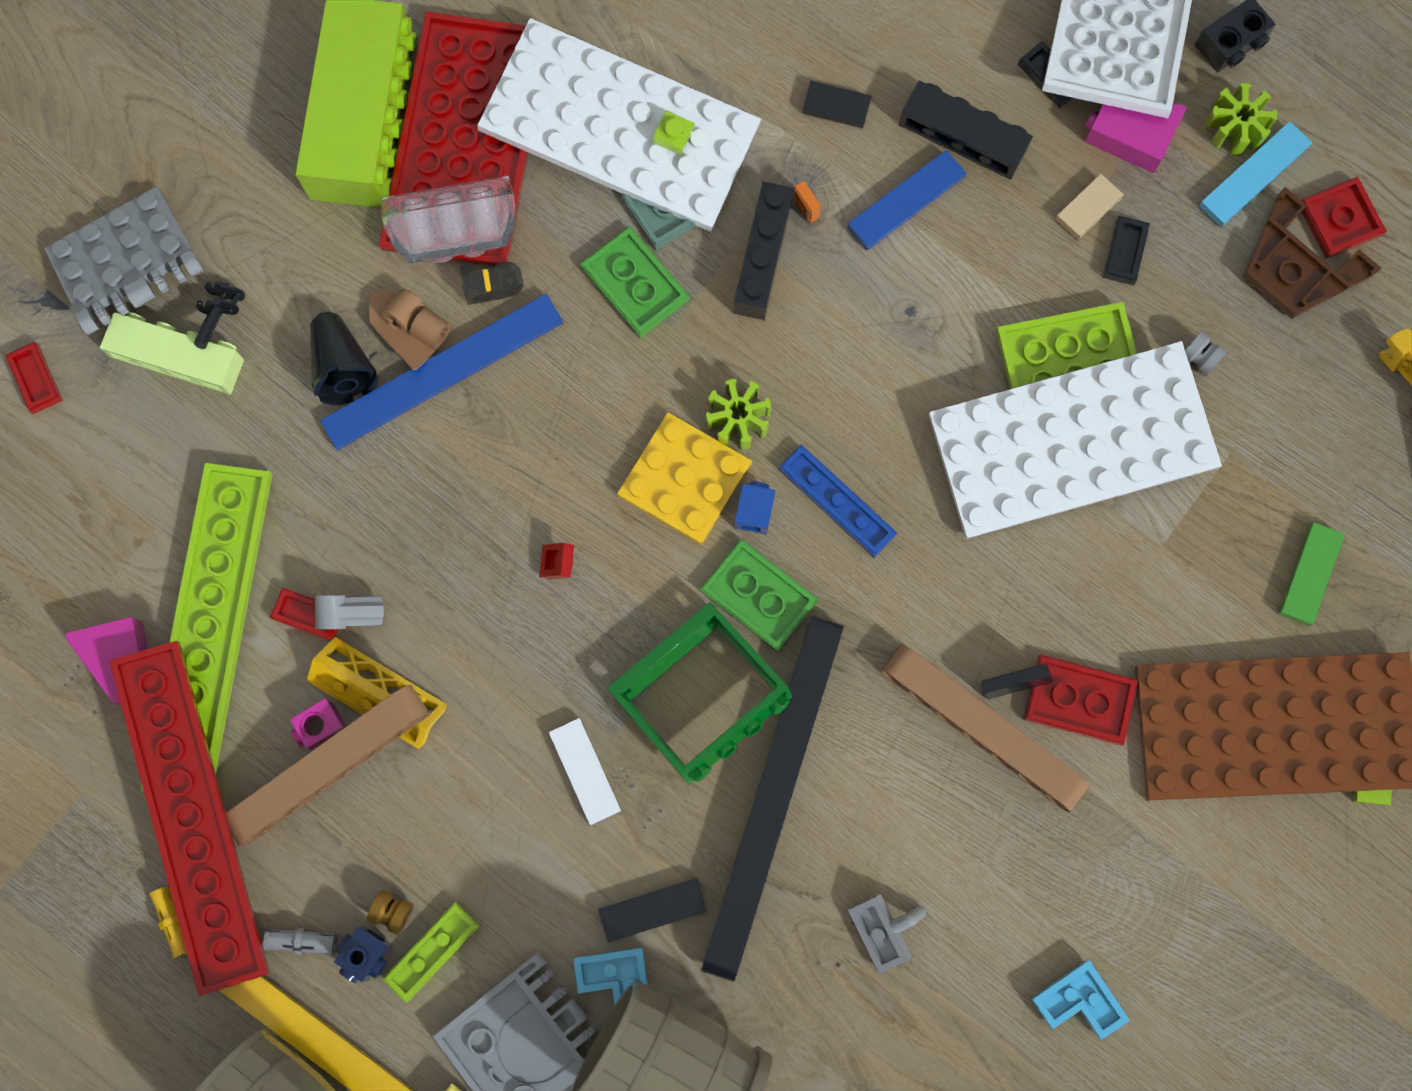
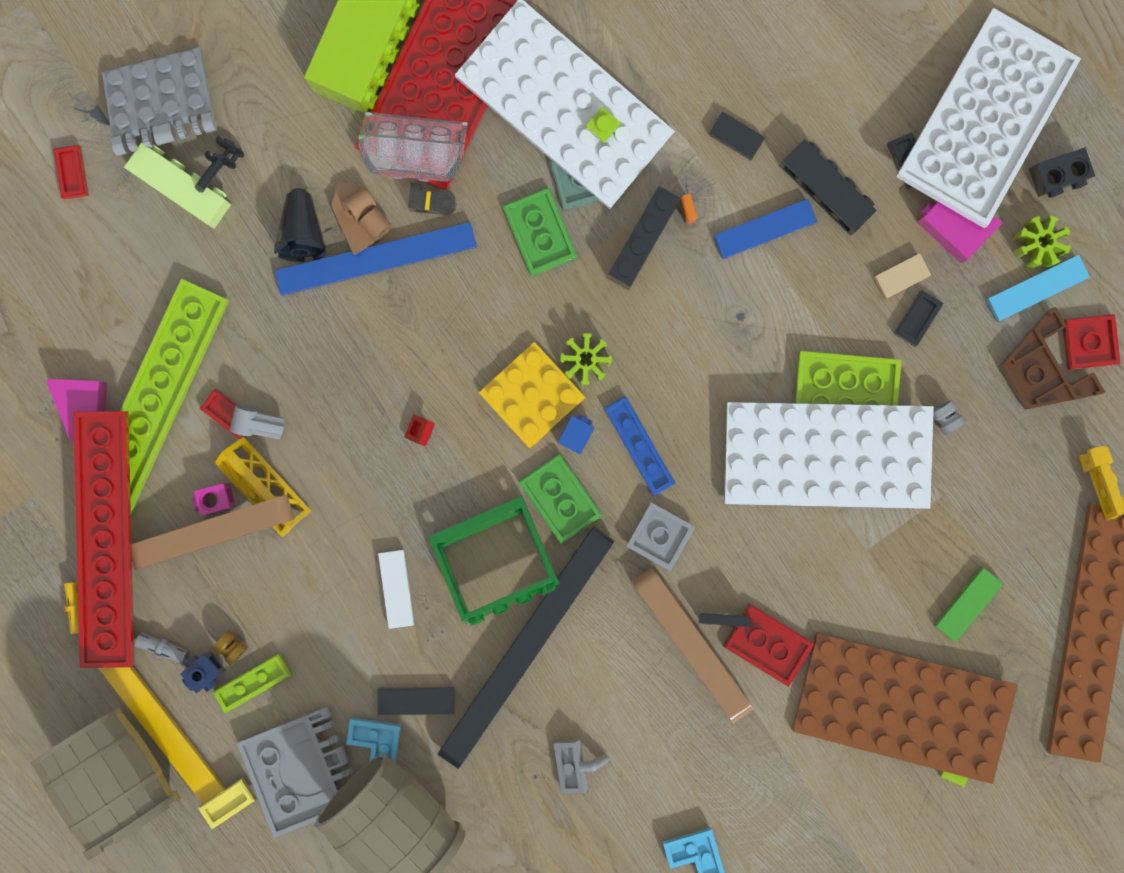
camera: 15 degrees right, 10 degrees up
none -> light grey plate [626,502,695,571]

